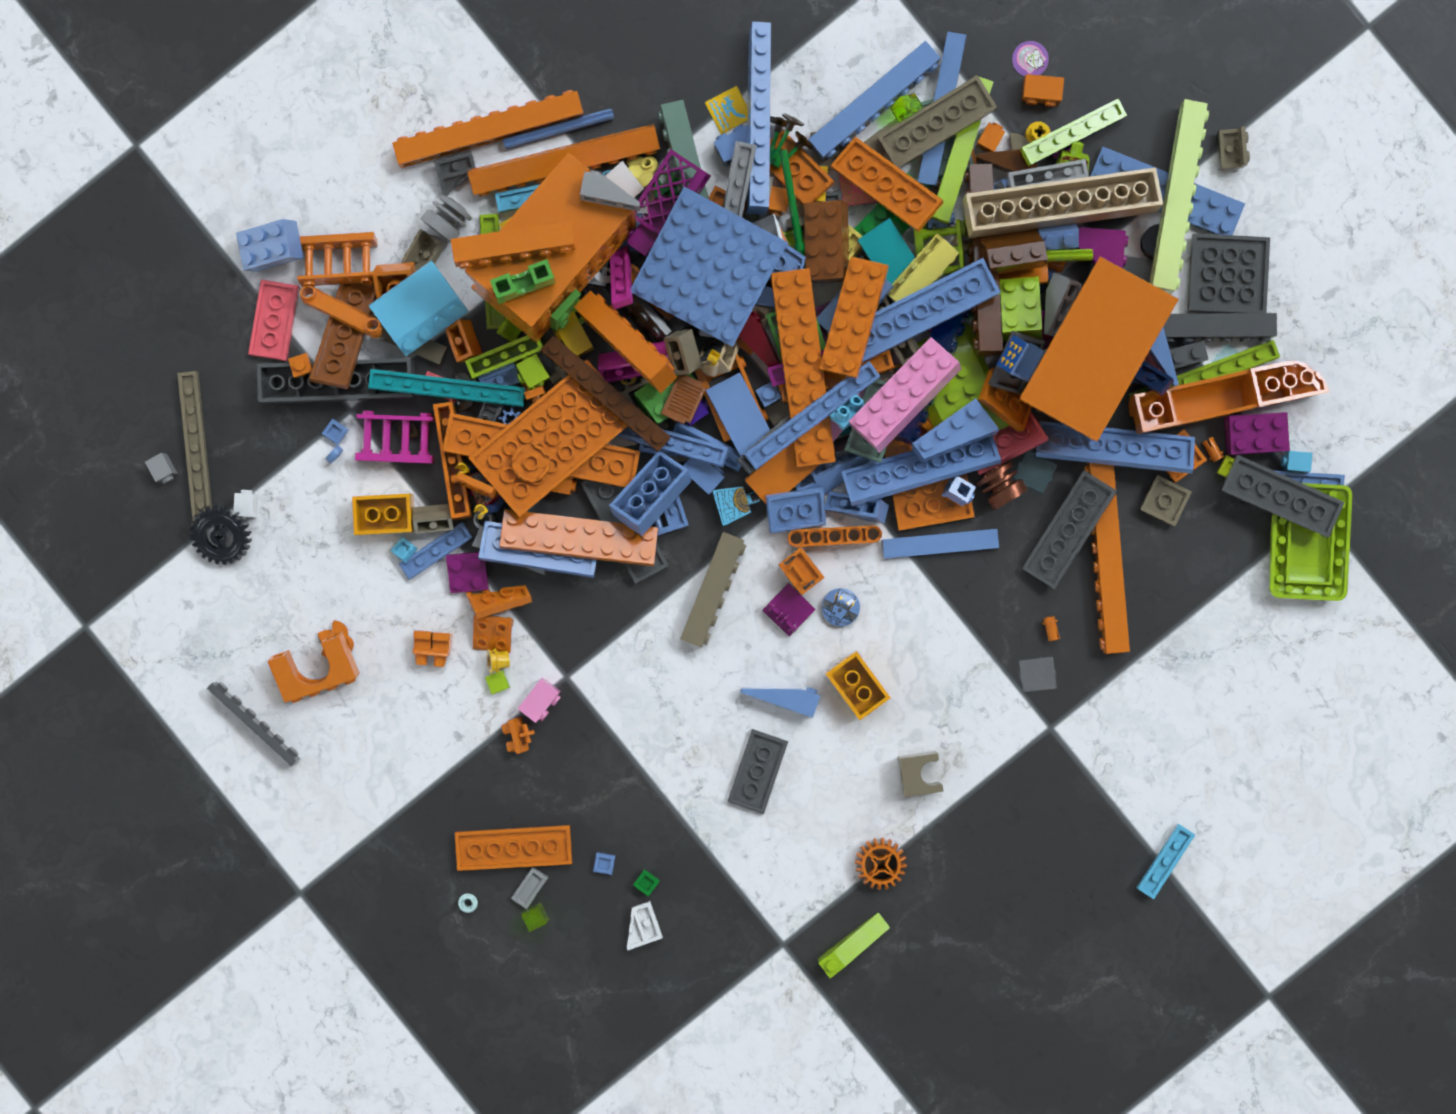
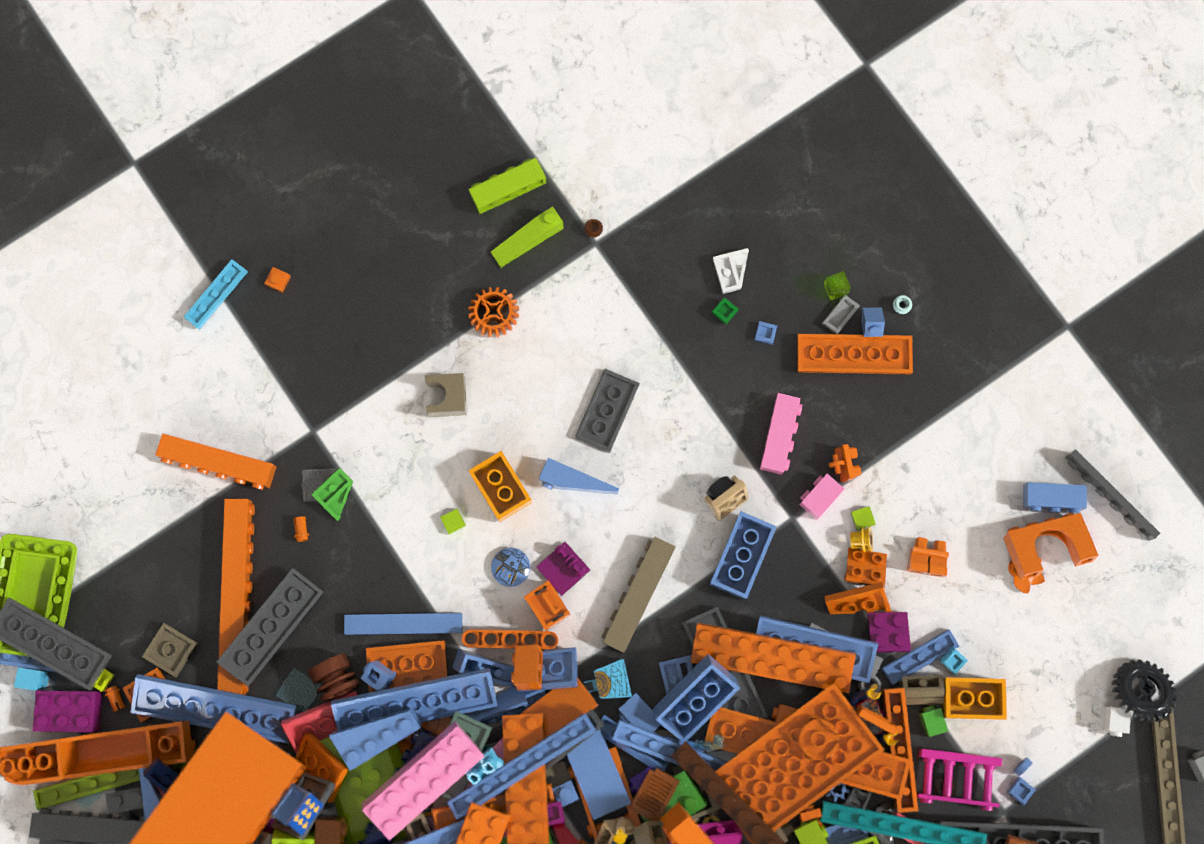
camera: 175 degrees left, 10 degrees down
none -> orange brick [155,433,276,490]
none -> orange plate [265,267,291,293]
none -> bright green wing [311,467,353,521]
none -> lime tile [440,509,466,535]
none -> lime brick [469,158,547,214]
none -> orange brick [511,645,543,691]
none -> reddish brown plate [584,219,603,238]
none -> clear light blue arm [694,735,724,752]
none -> tan piece [704,475,749,521]
none -> medium blue brick [709,511,777,600]
none -> bright pink brick [759,393,803,475]
none -> medium blue brick [861,307,885,337]
none -> bright green brick [918,705,948,737]
none -> medium blue brick [1023,482,1087,514]

